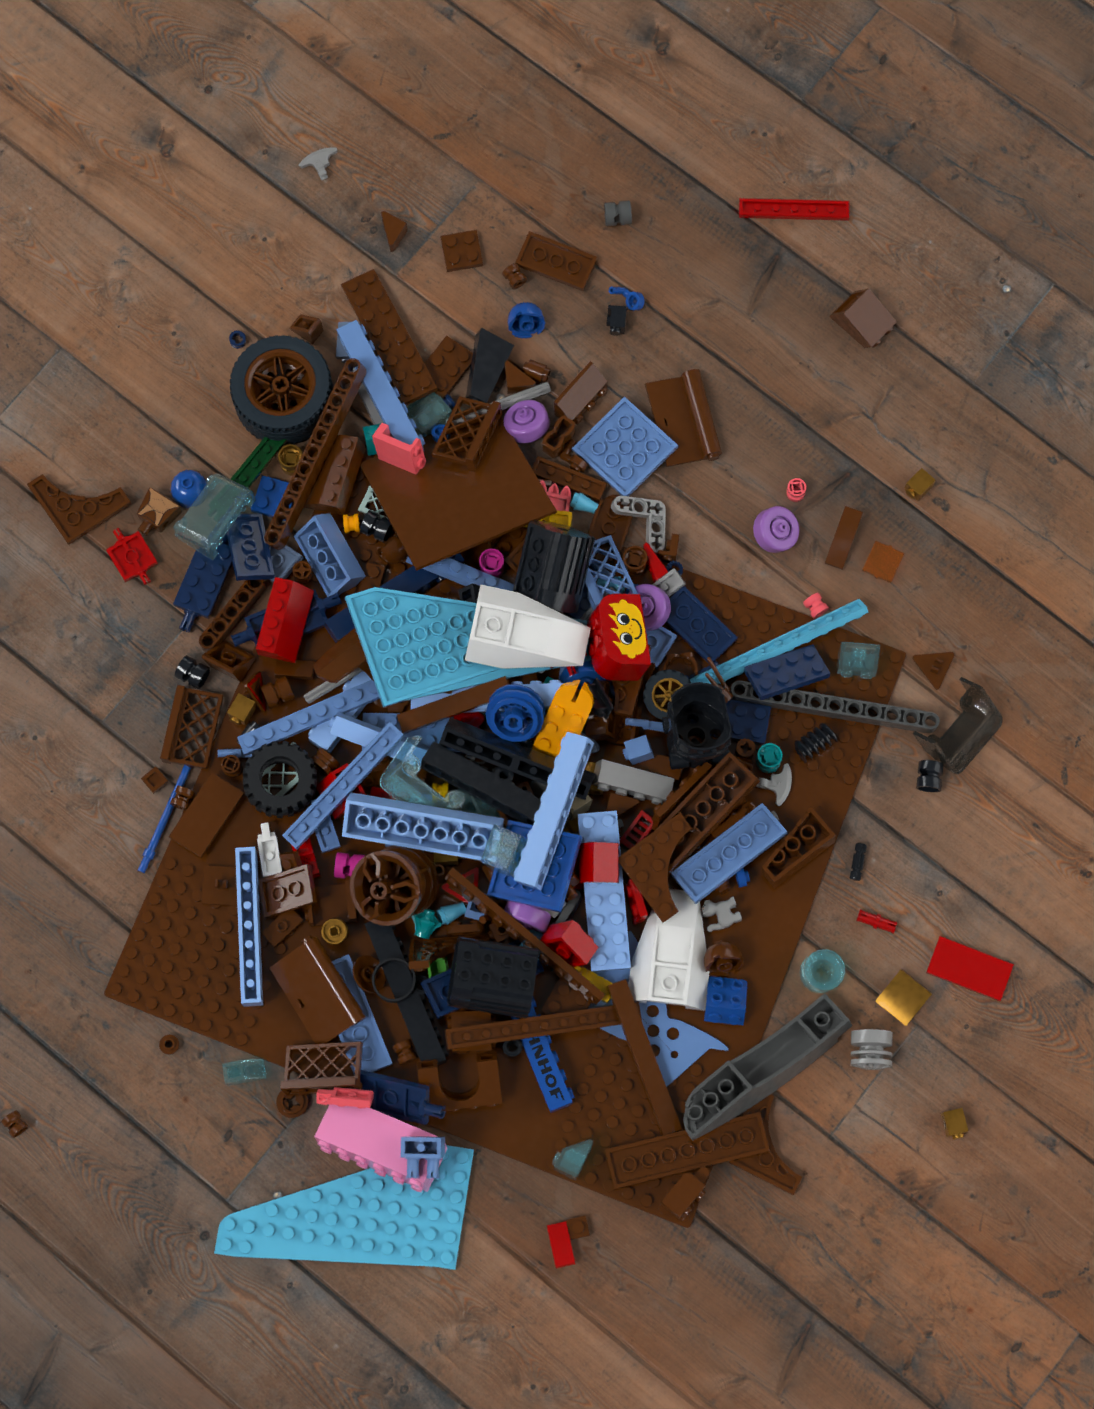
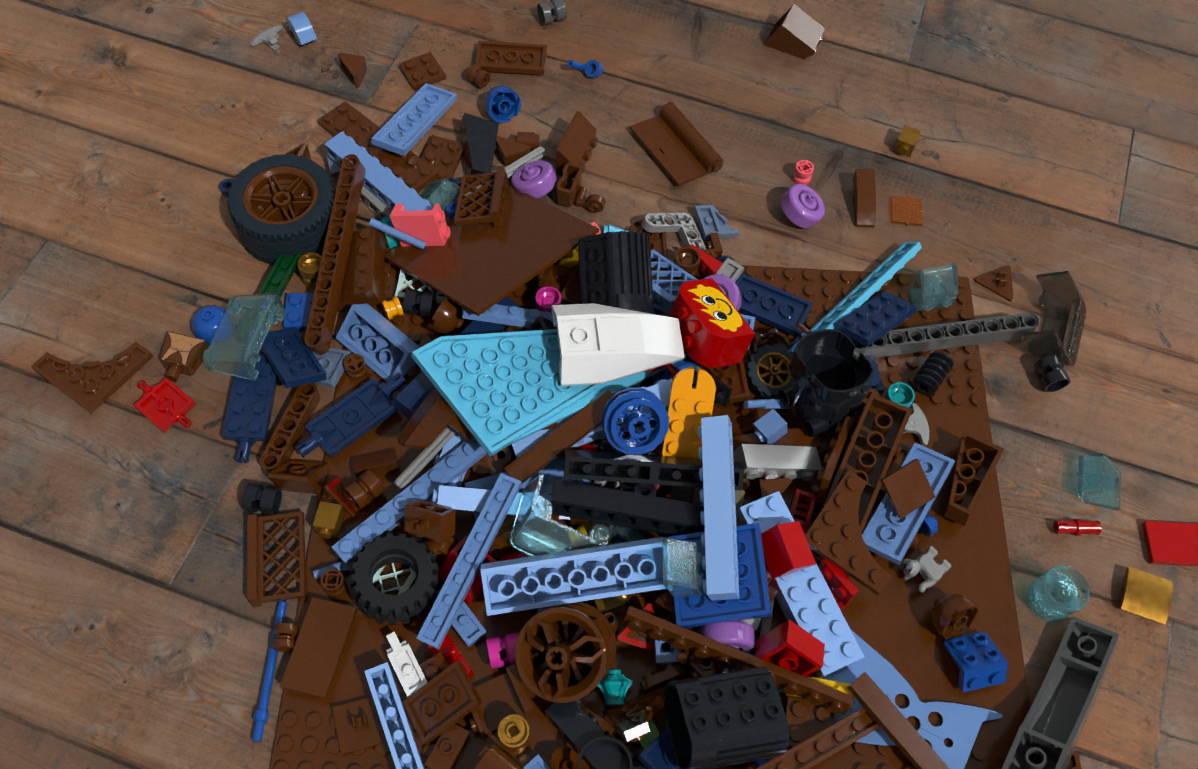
camera: 25 degrees left, 15 degrees down
reddish brown plate [141,766,168,794] -> none
red slope [256,577,314,663] -> none
medium azure cone [436,902,466,925] -> none
reddish brown plate [532,456,607,502] -> none
medium blue plate [572,397,678,496] -> none
black brick [606,305,627,336] -> none
white wedge [628,888,710,1011] -> none
coral wheel [803,592,829,619] -> none
black axle [850,843,867,881] -> none
light grey wheel [850,1029,893,1070] -> none
none -> medium blue brick [286,12,317,45]
none -> medium blue bar [369,218,426,250]
none -> medium blue plate [371,83,457,156]
none -> reddish brown brick [404,499,456,542]
none -> sand blue wing [693,205,739,240]
none -> reddish brown piece [881,458,935,519]
none -> clear light blue slope [1075,453,1121,510]

